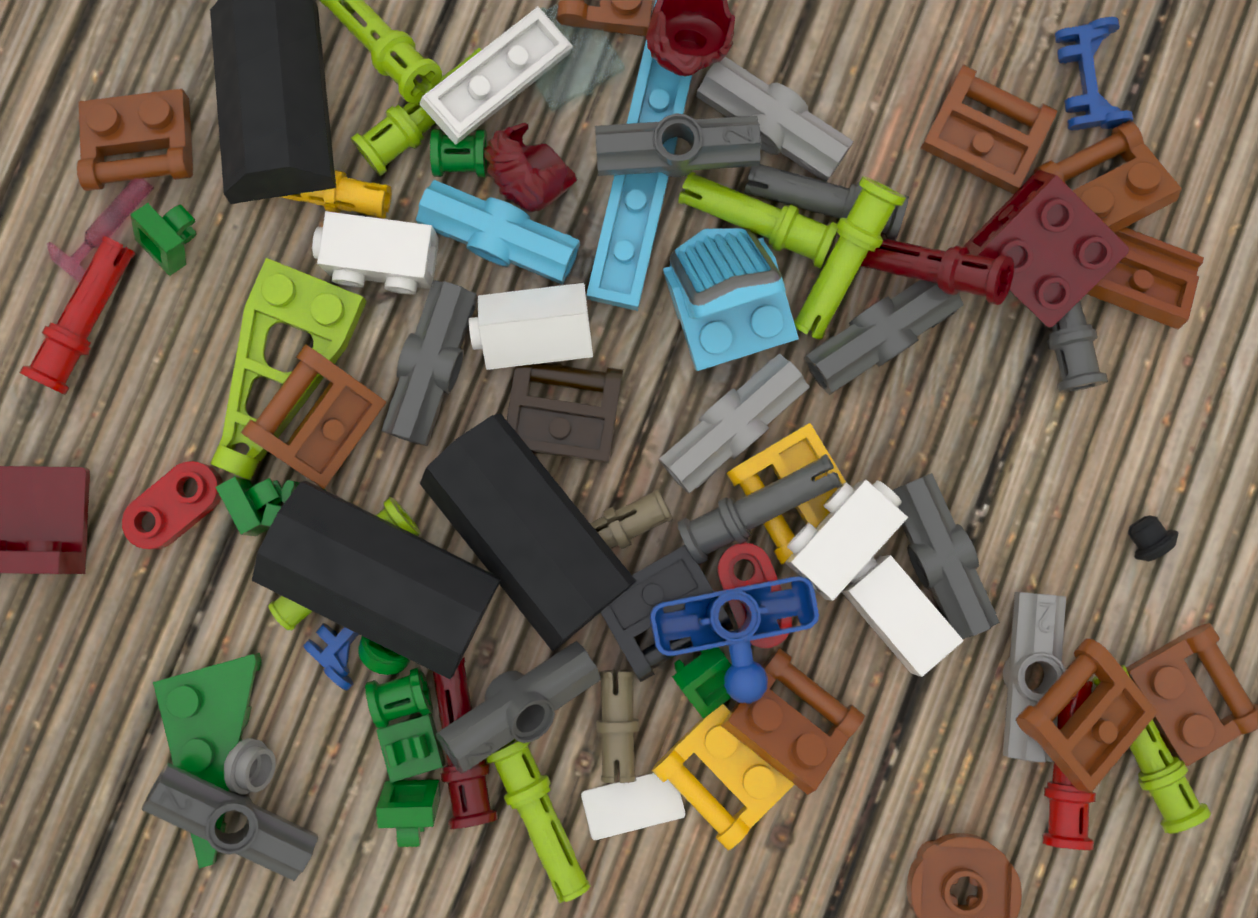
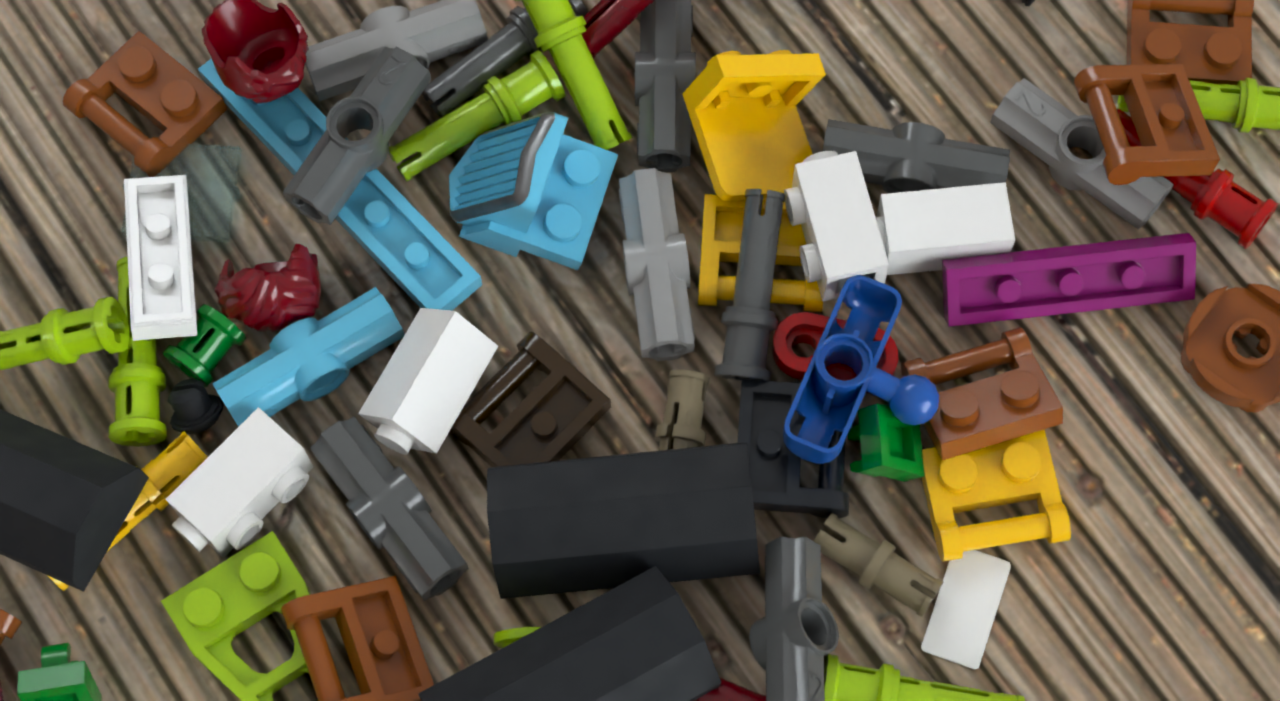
camera: 55 degrees left, 15 degrees down
none -> black piece [167,379,224,434]
none -> yellow bracket [682,50,826,201]
none -> magenta plate [942,233,1196,327]

